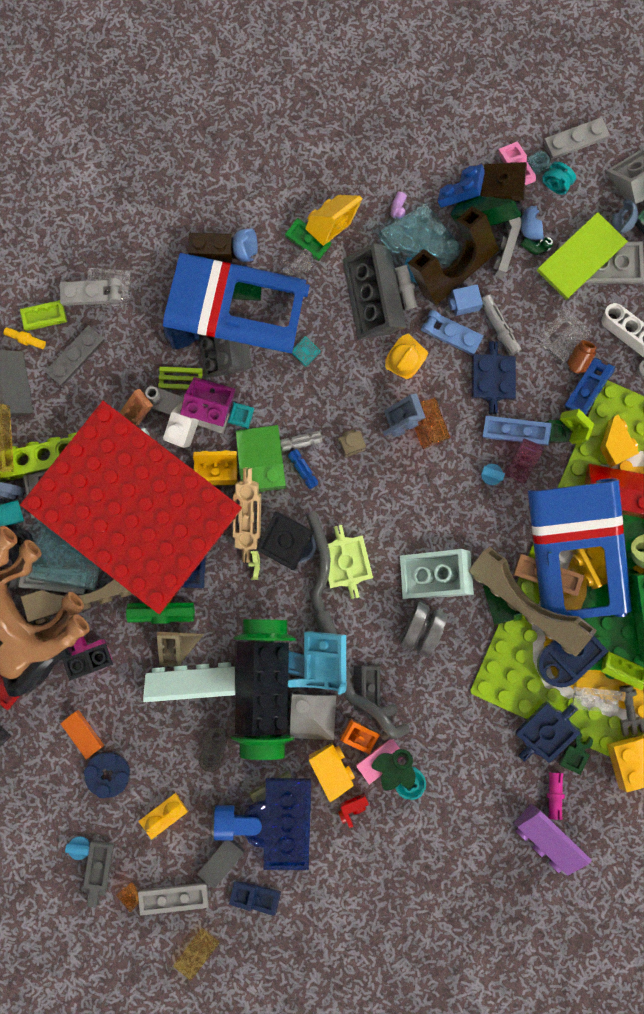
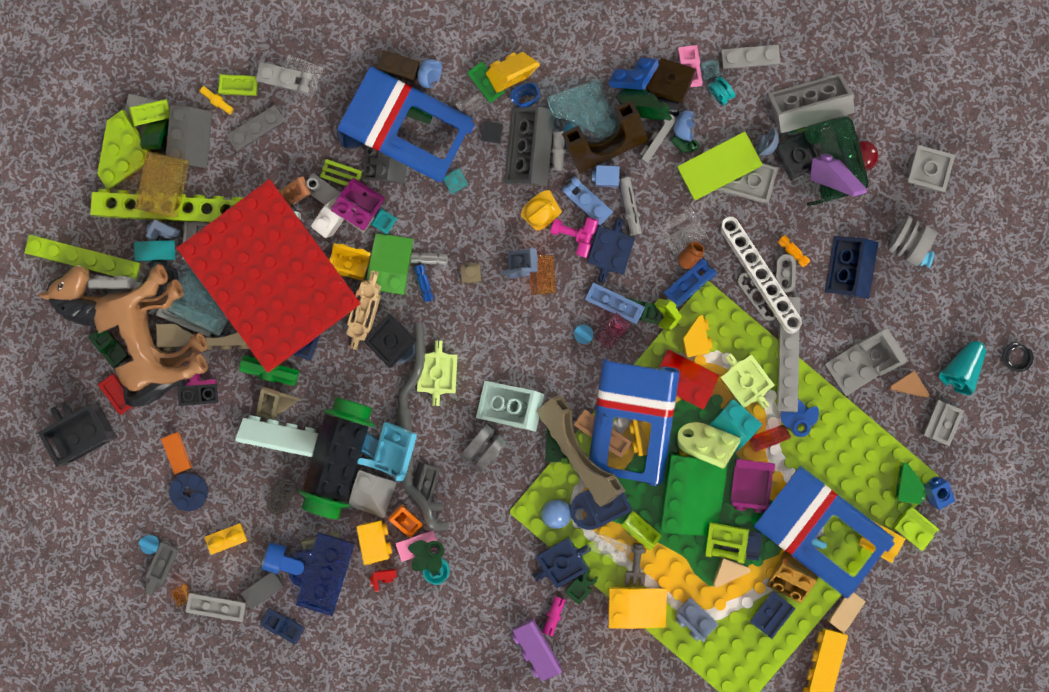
camera: 25 degrees right, 5 degrees up
clear yellow tile [173,927,220,981] -> none
yellowish green piece [248,551,260,580] -> none
lavender arm [391,192,407,219] -> none
none -> black tile [481,121,503,144]
none -> blue piece [510,82,540,107]
none -> medium blue hair [541,499,571,529]
none -> dark pink bar [550,217,599,258]

